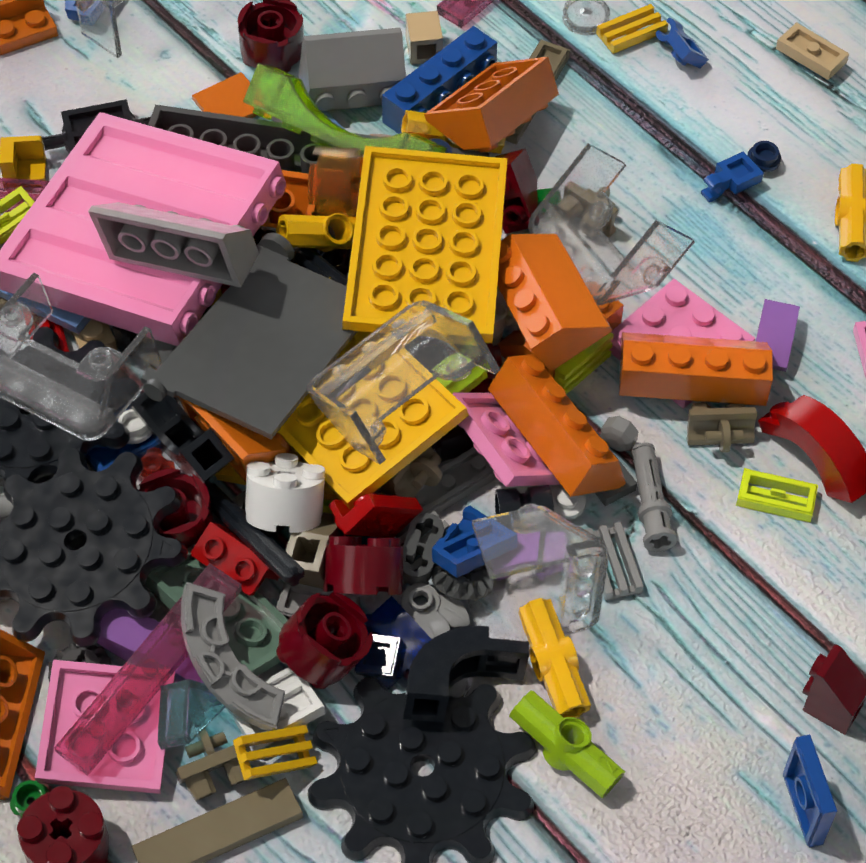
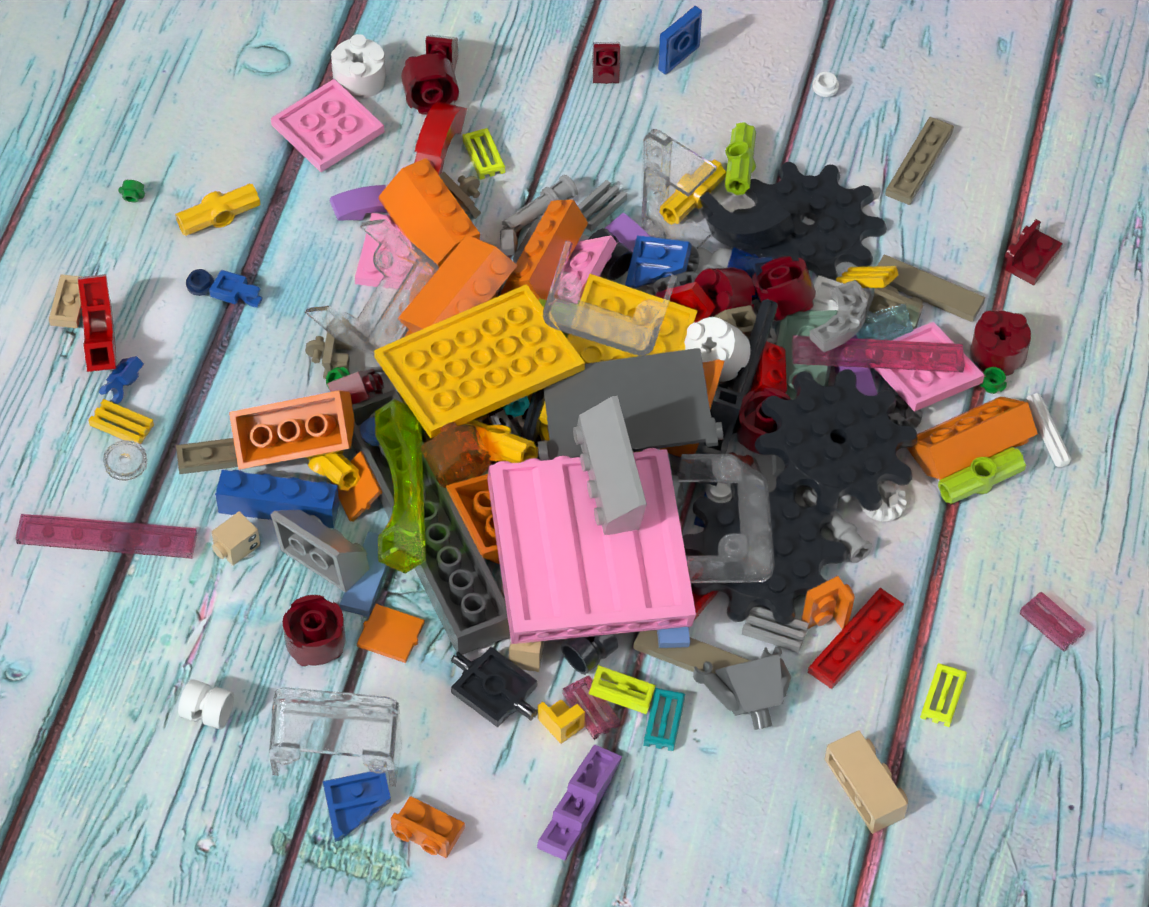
camera: 125 degrees left, 0 degrees up
none -> red arch [78,274,116,372]

